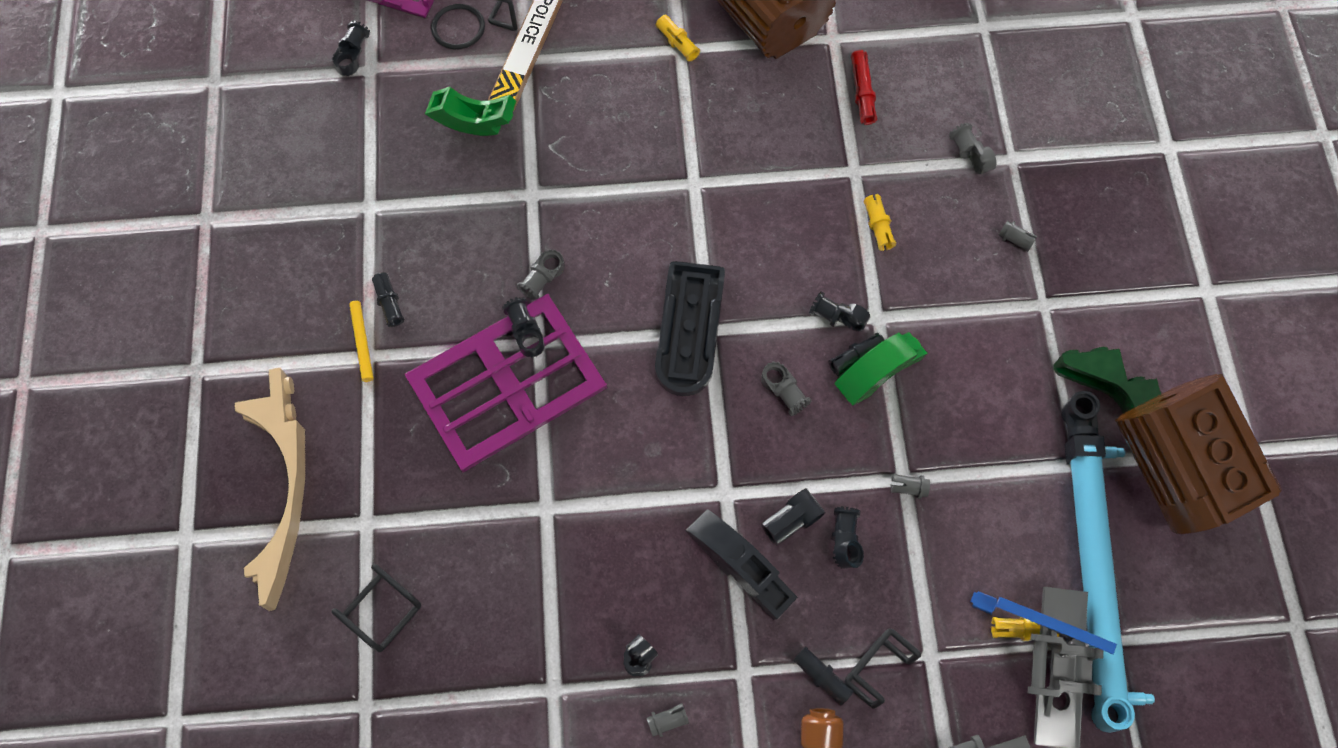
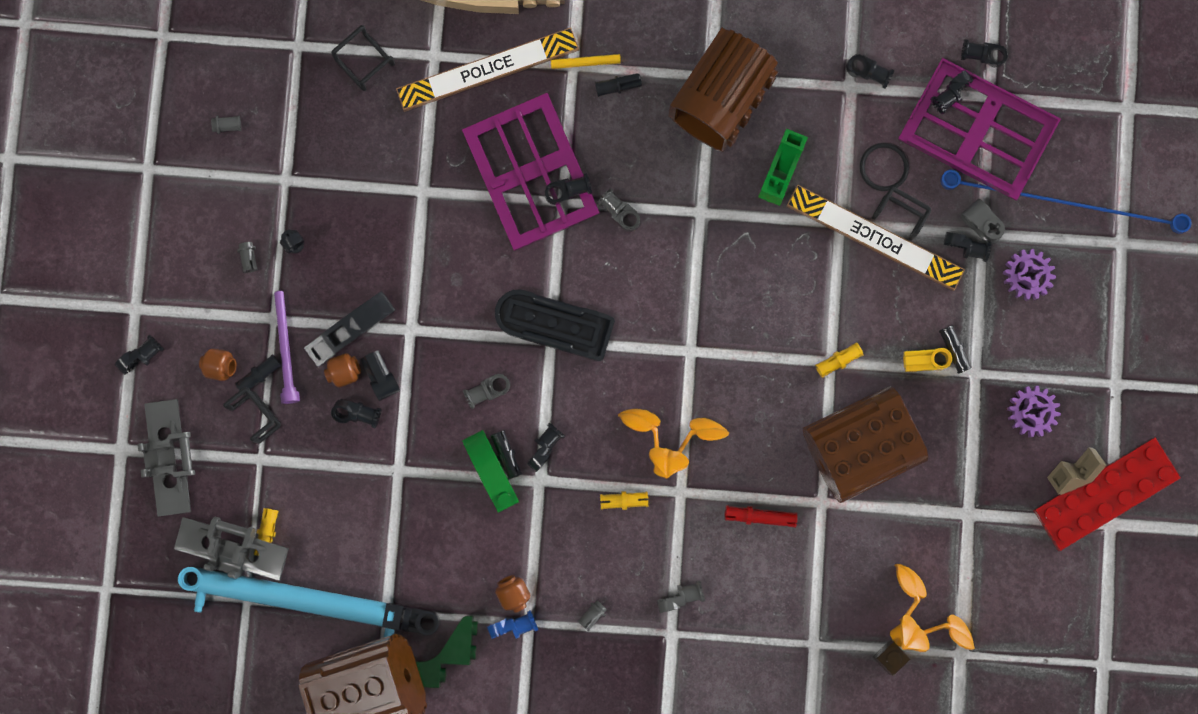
camera: 95 degrees right, 15 degrees up
dark grey pin [890,473,930,499] -> none
blue piece [970,591,1117,655] -> none
none -> medium lavender piece [274,291,300,404]
none -> dark orange head [324,353,361,388]
none -> tile [396,28,579,112]
none -> blue connector [487,610,538,639]
none -> dark orange head [495,575,531,613]
none -> light orange plant [618,409,729,479]
none -> reddish brown piece [668,27,778,152]

